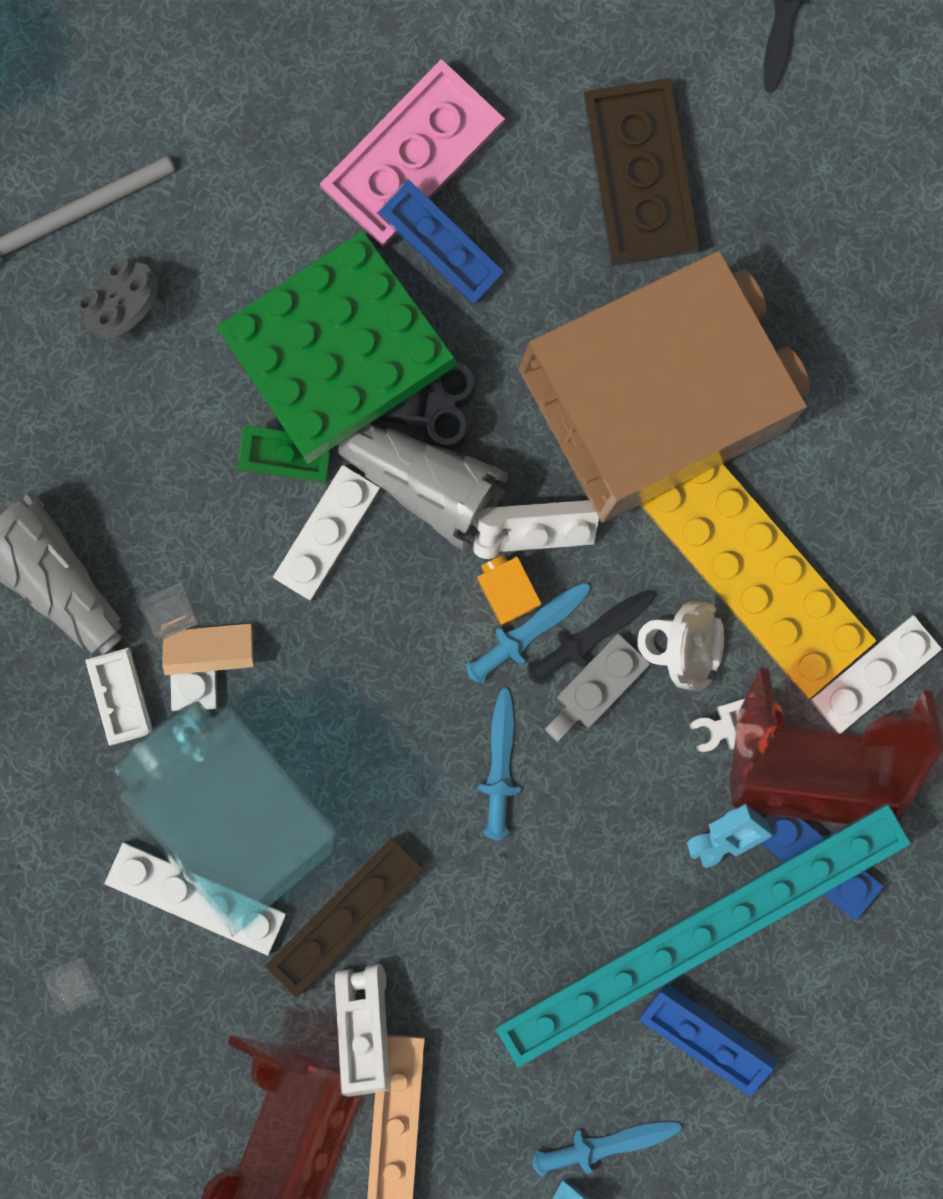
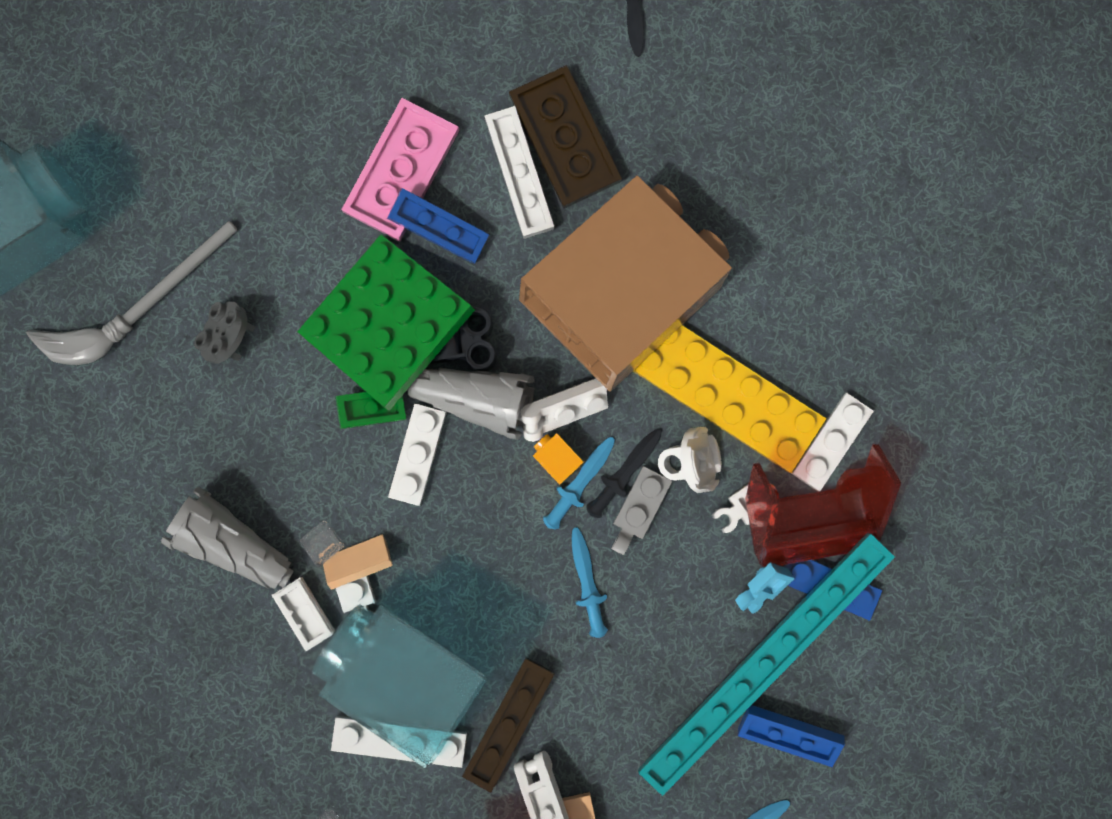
camera: 15 degrees left, 0 degrees up
none -> white plate [485,106,554,239]

